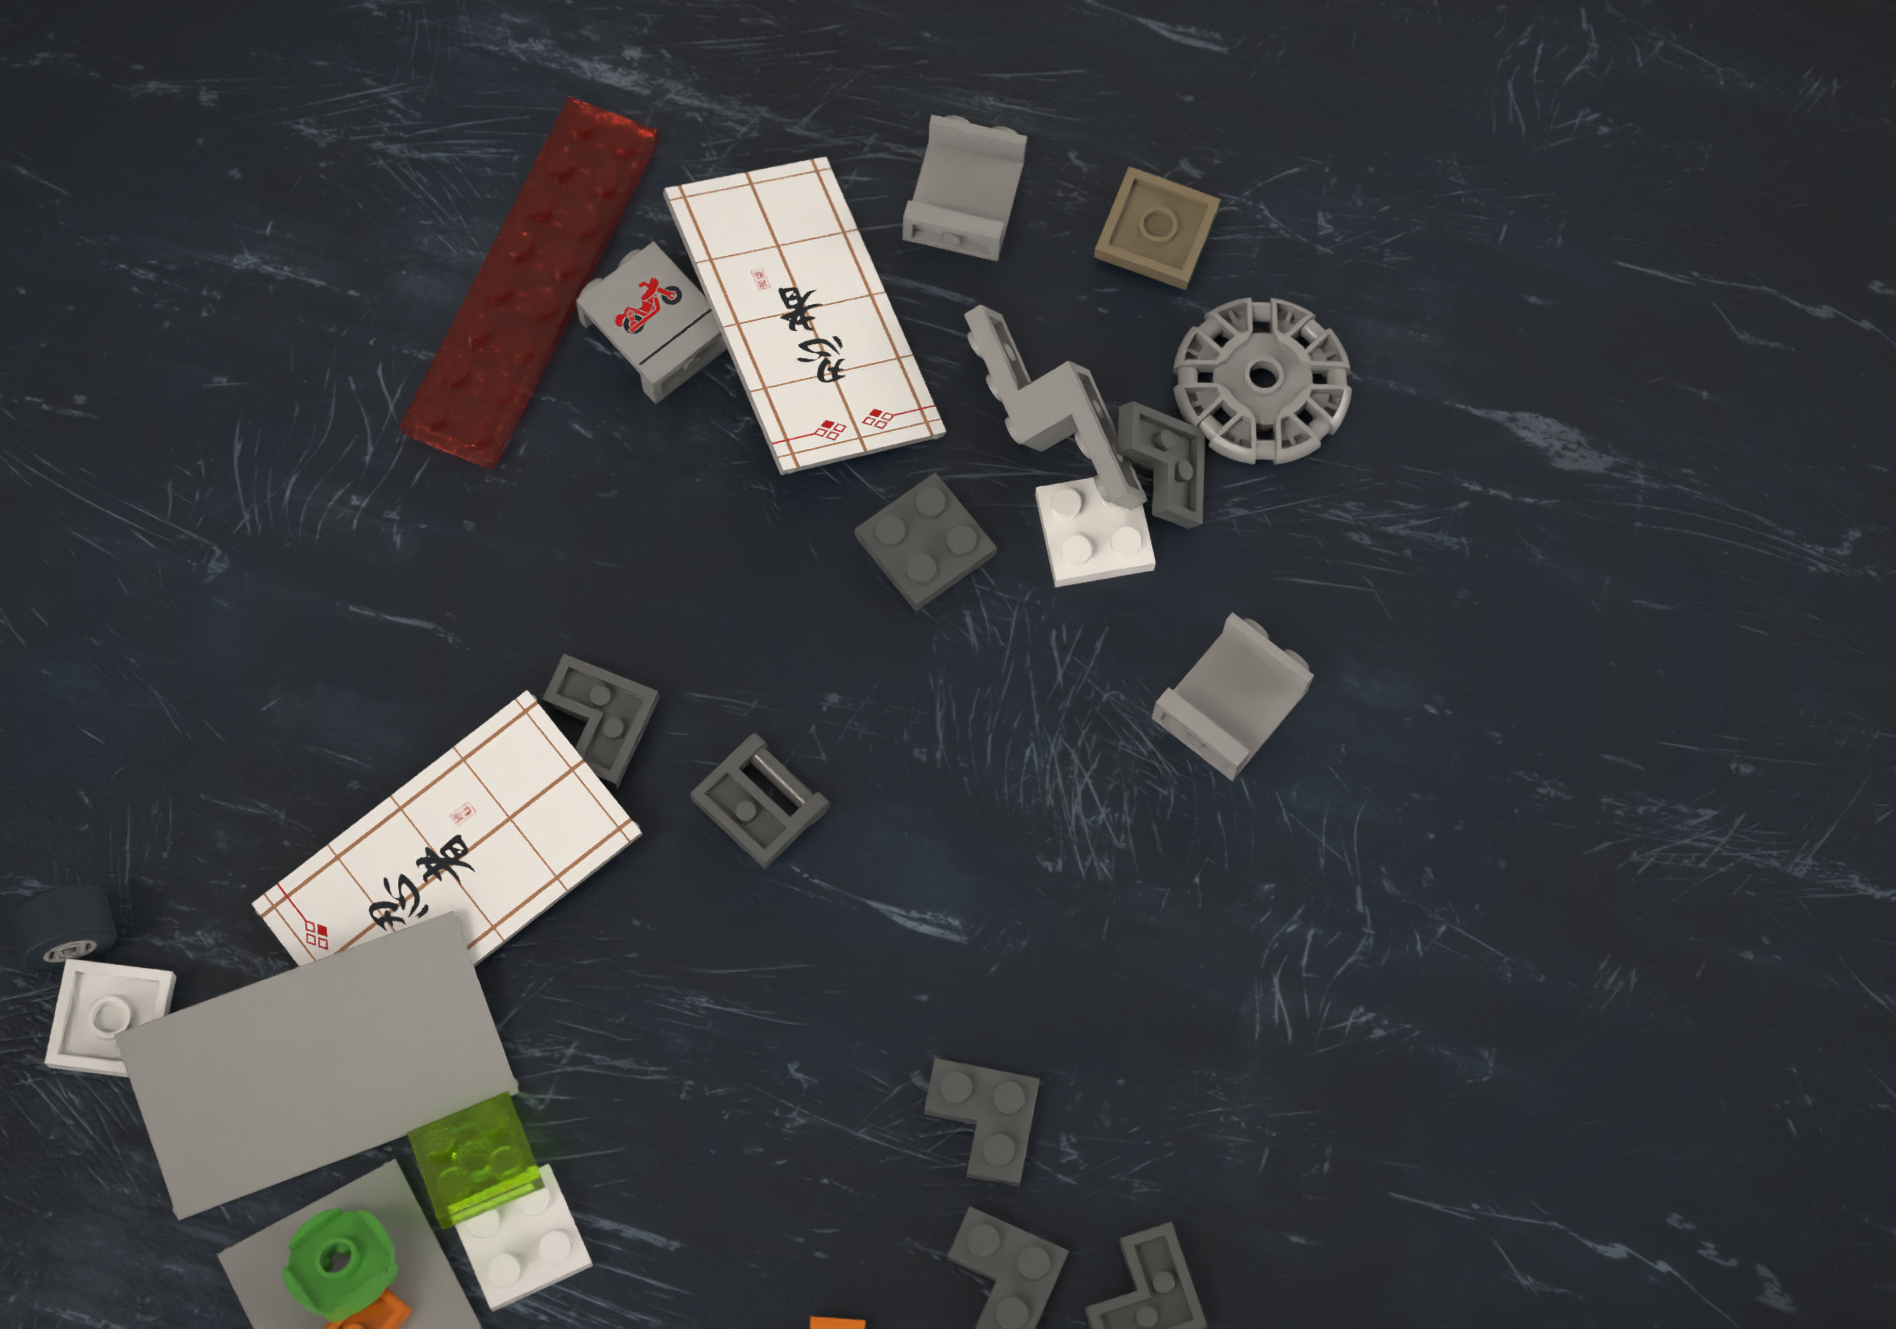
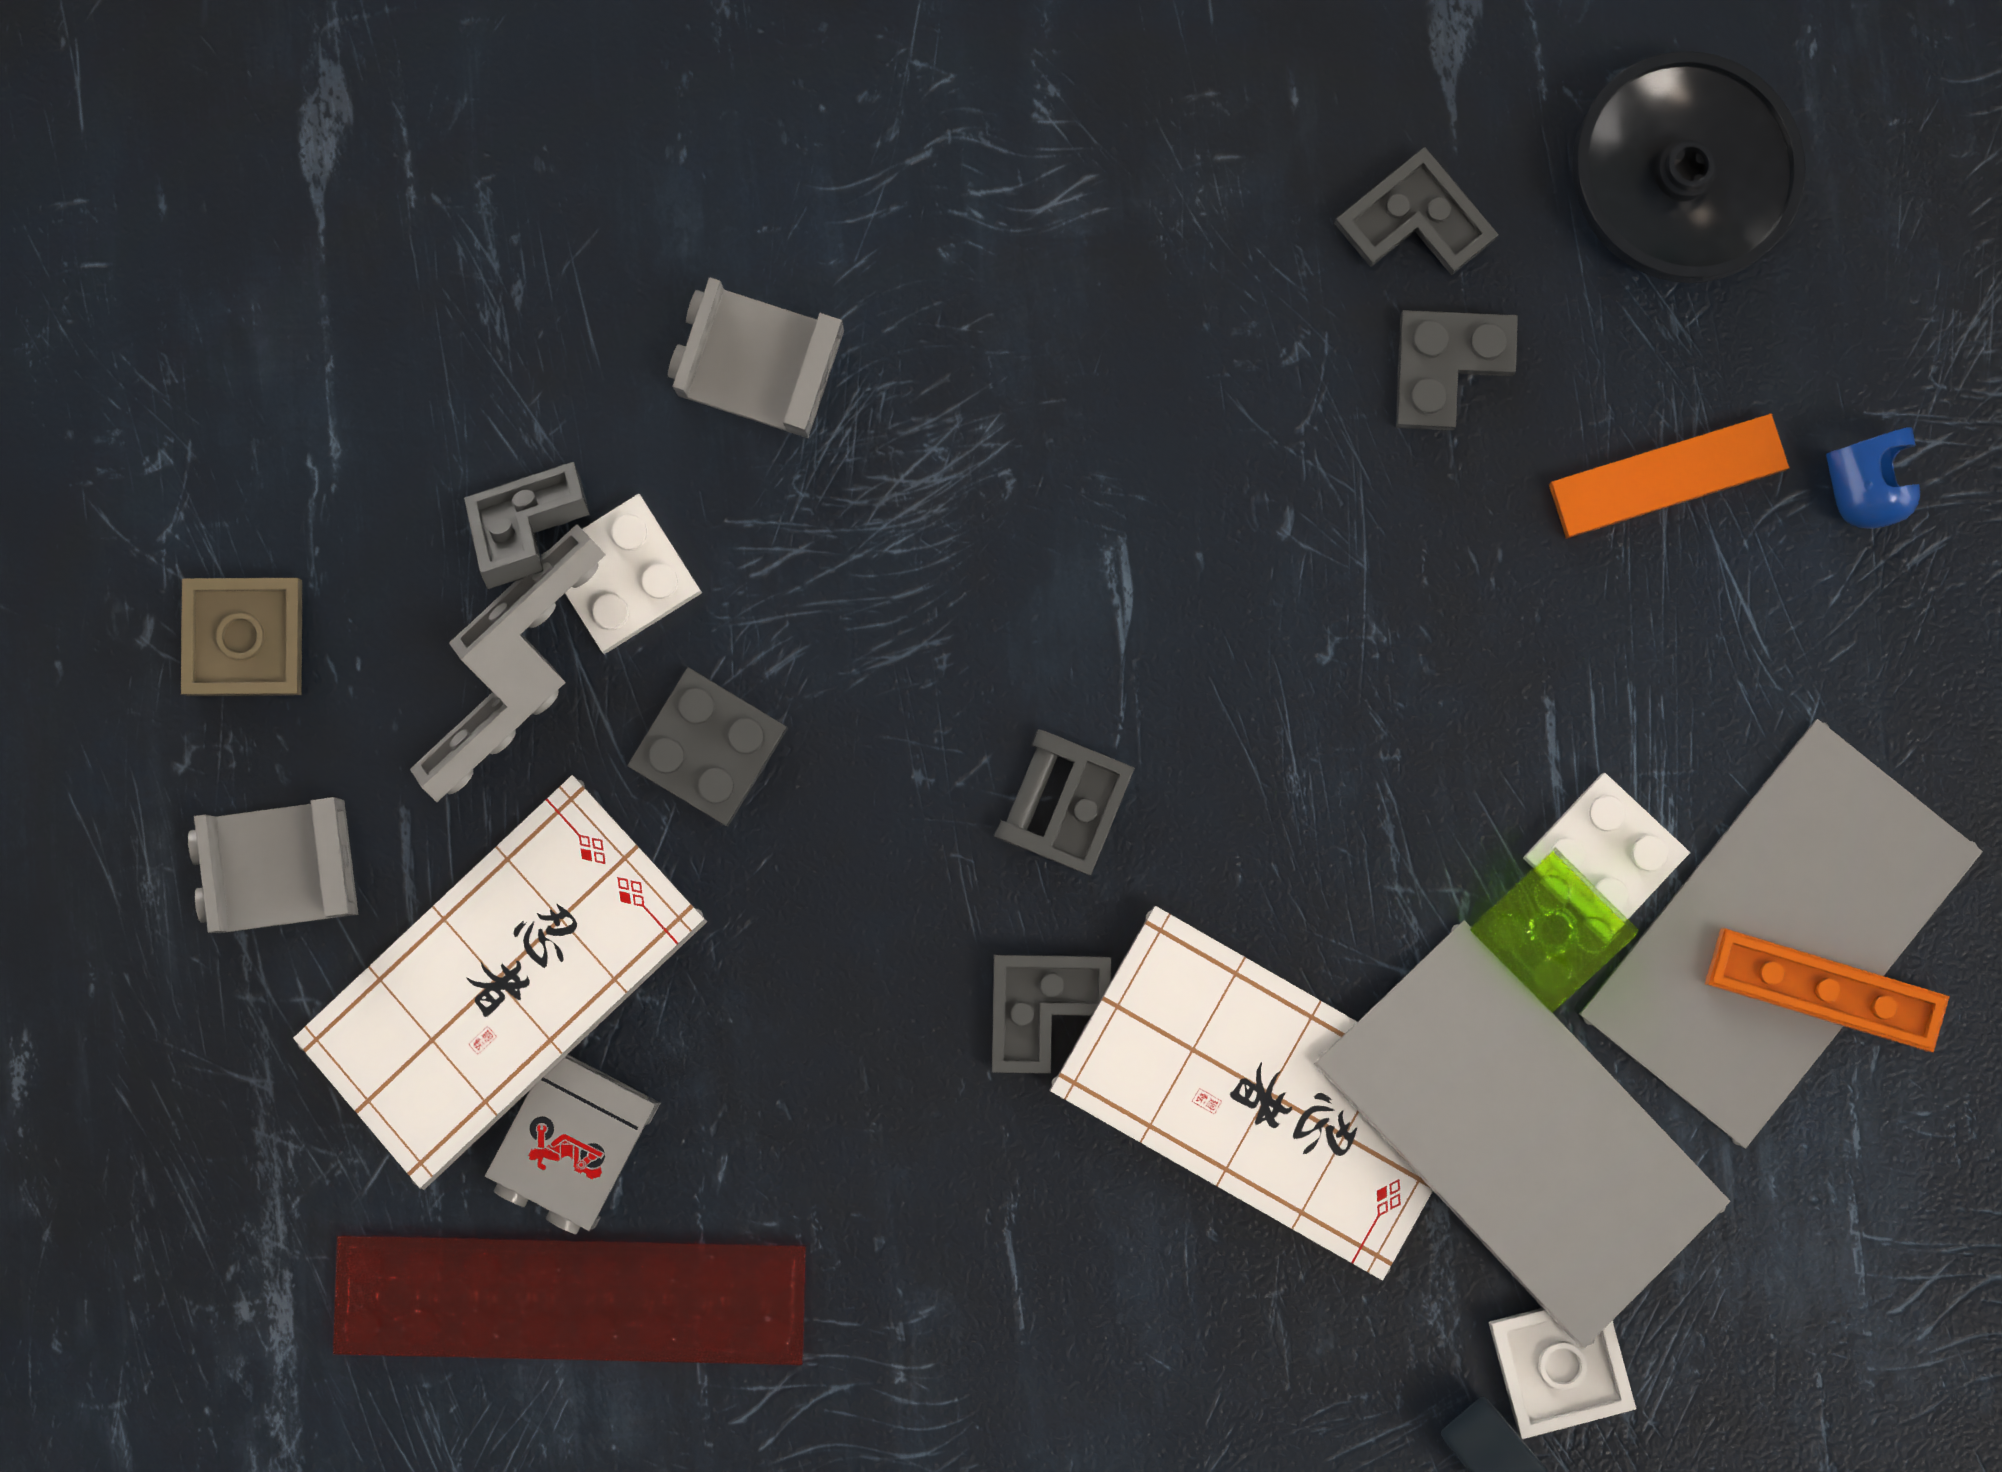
camera: 105 degrees left, 15 degrees up
bright green plate [283,1208,398,1323] -> none
dark grey plate [924,1058,1040,1187] -> none
light grey plate [1173,297,1352,465] -> none

